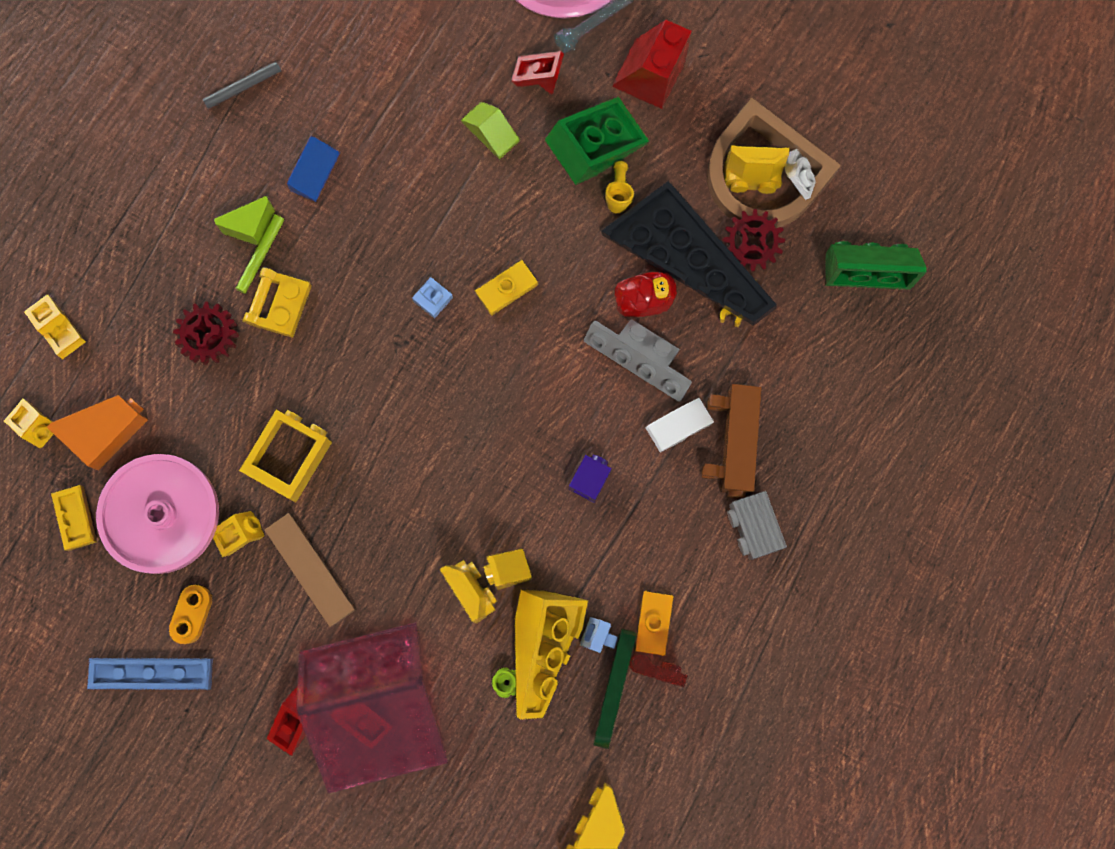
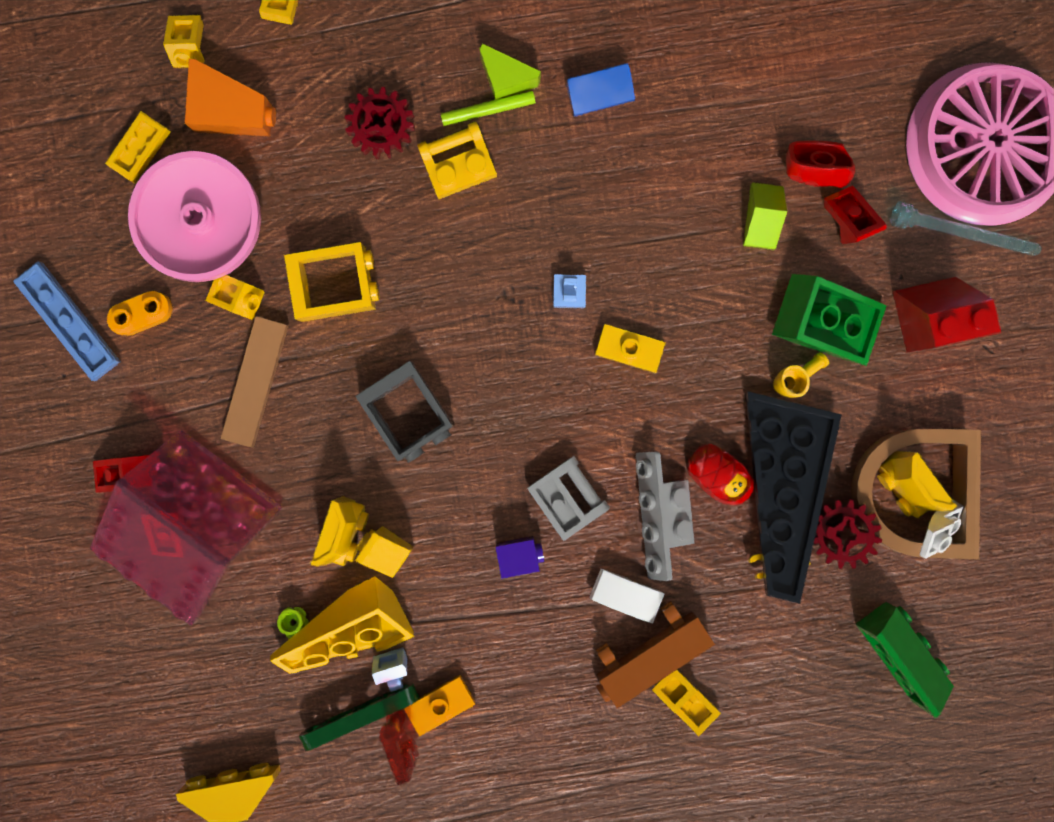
camera: 50 degrees right, 10 degrees up
light grey brick [727,491,787,560] -> none
none -> dark grey window [355,361,454,463]
none -> light grey plate [527,455,610,541]
none -> yellow slope [652,670,721,736]
none -> red piece [786,140,856,188]

